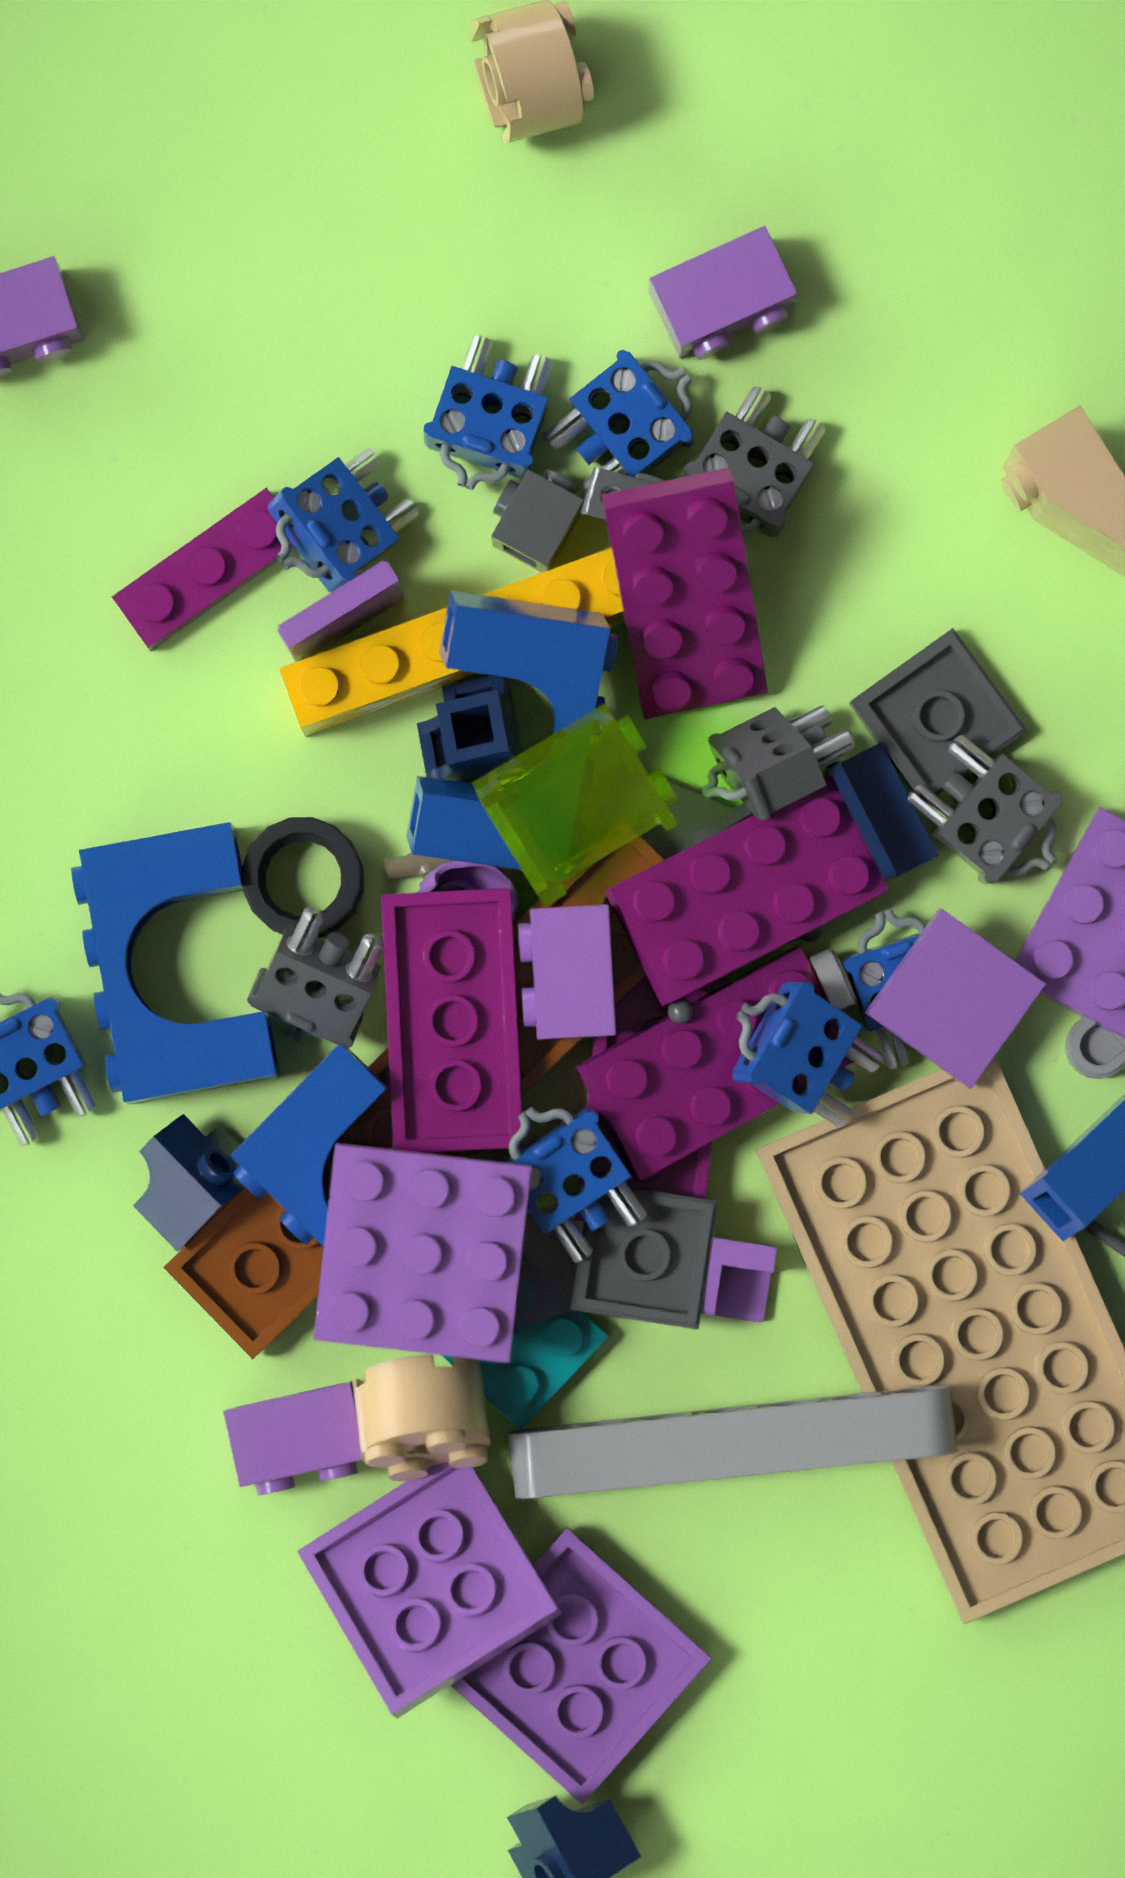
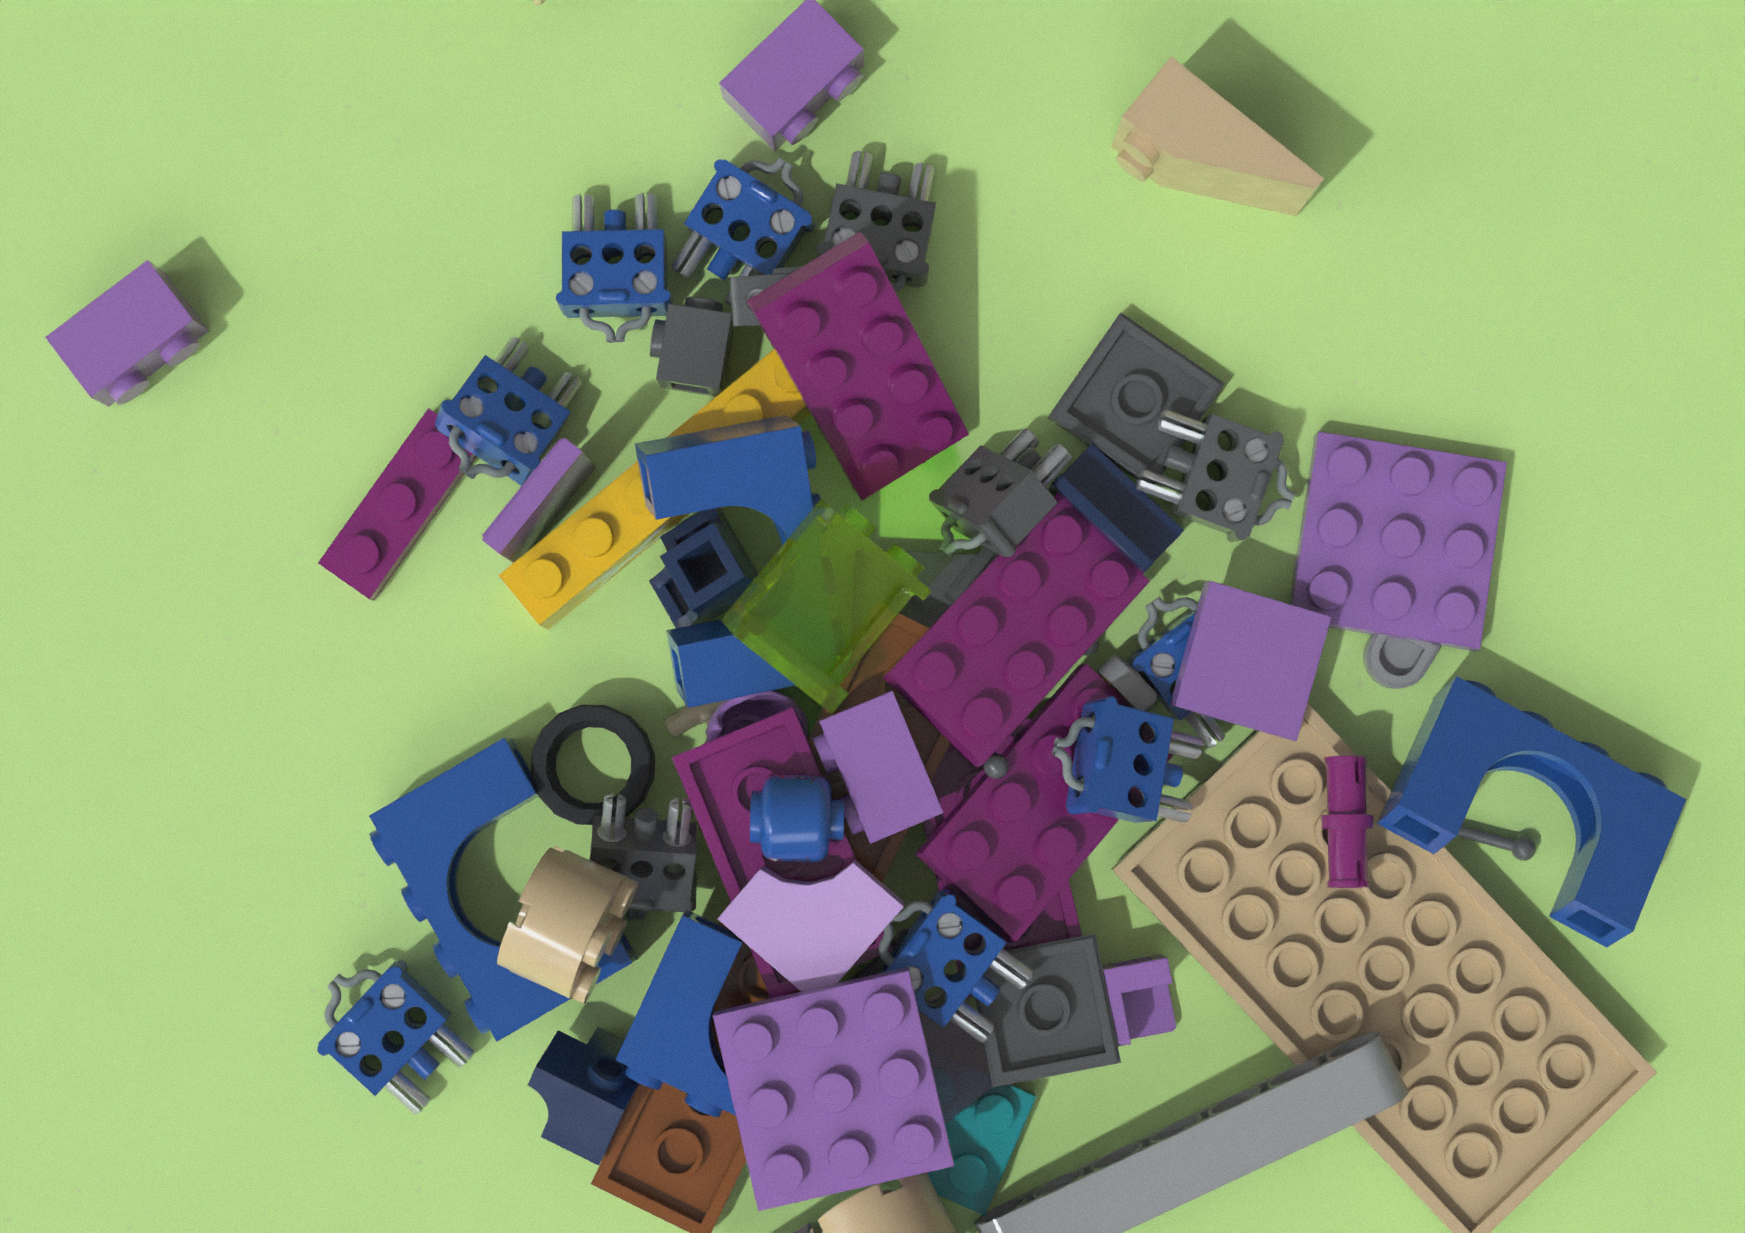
camera: 20 degrees left, 0 degrees up
none -> tan brick [497,846,638,1004]
none -> lavender tile [717,860,905,991]
none -> blue head [750,774,845,862]
none -> magenta pin [1321,756,1374,888]

